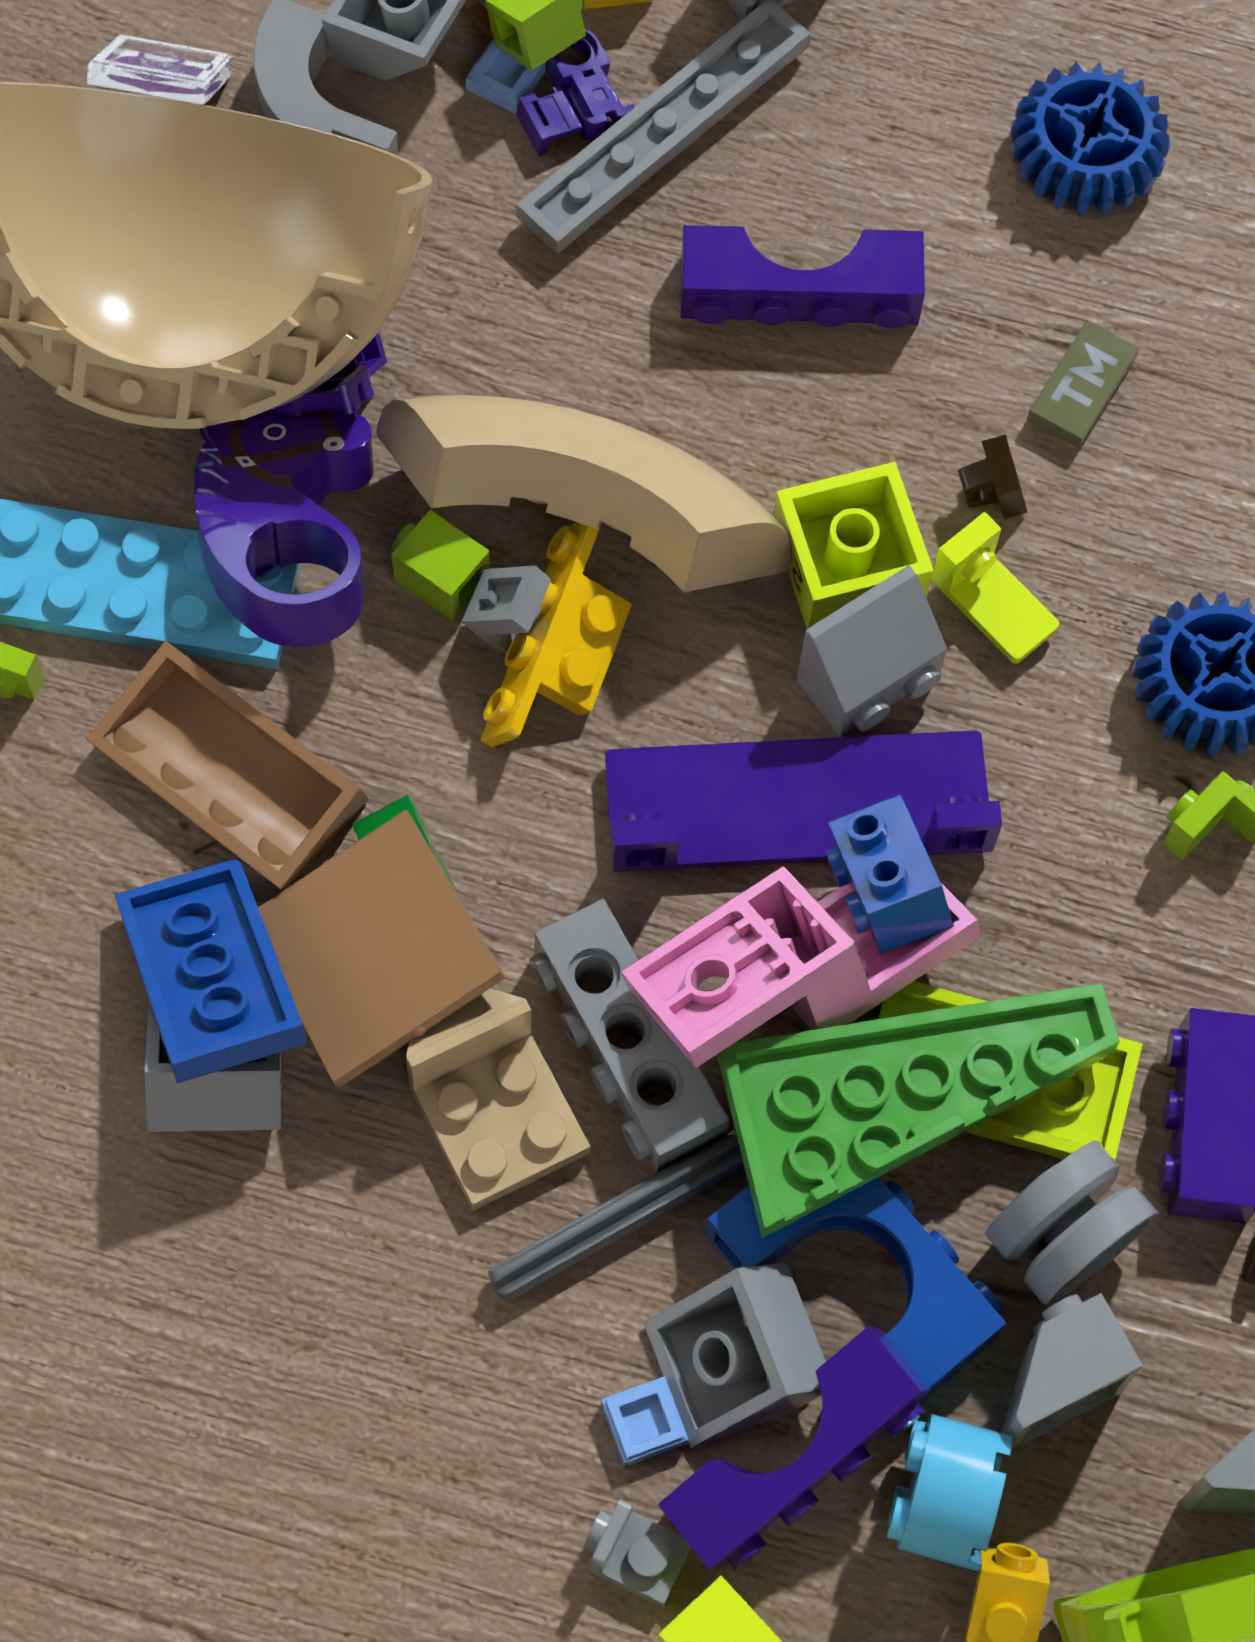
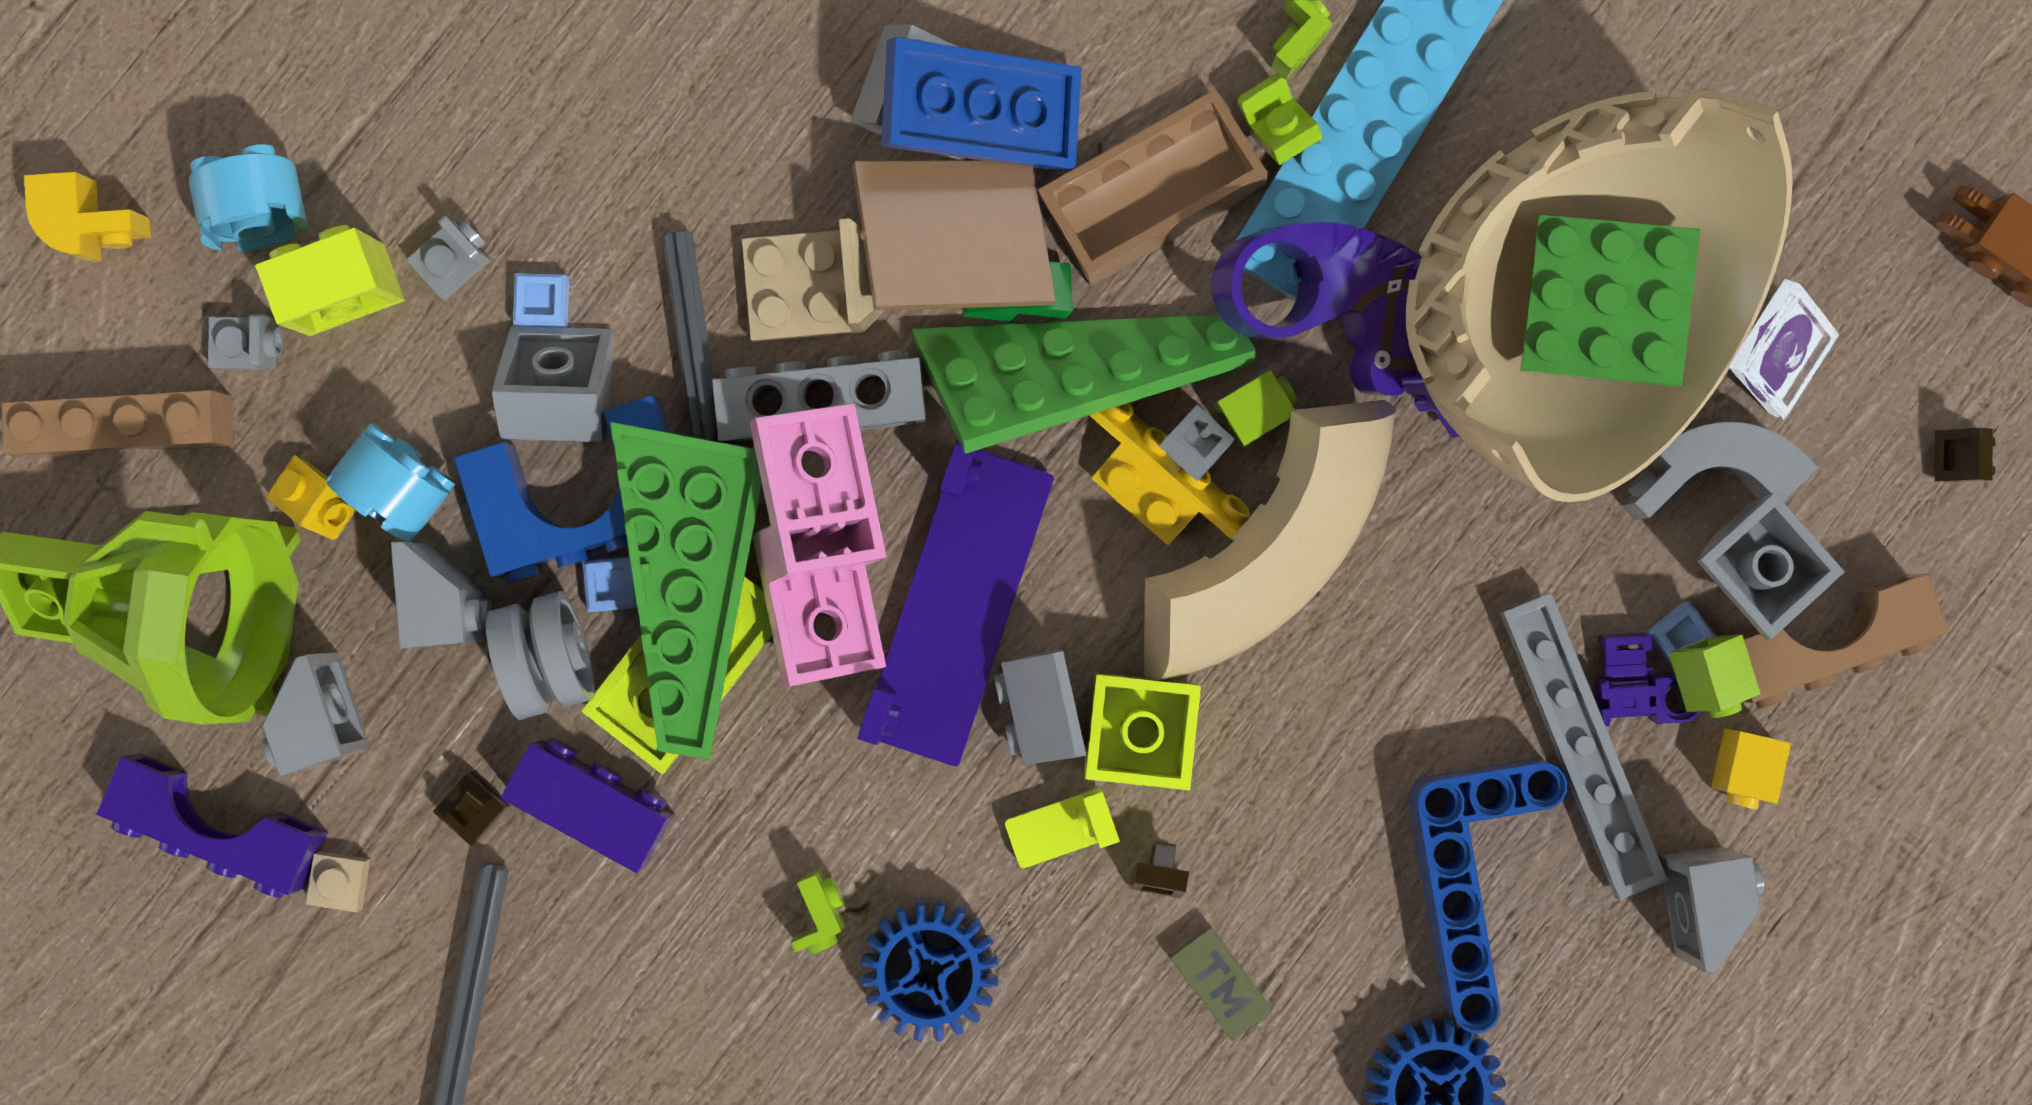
camera: 120 degrees right, 20 degrees up
dark purple arch [658,1326,931,1571] -> none
dark purple arch [680,225,925,328] -> none
blue brick [825,795,954,954] -> none
none -> light blue tile [583,557,638,613]
none -> bright green wing [912,314,1256,454]
none -> lime bracket [1237,73,1323,165]
none -> blue beam [1409,759,1567,1033]
none -> bright green plate [1520,214,1700,388]

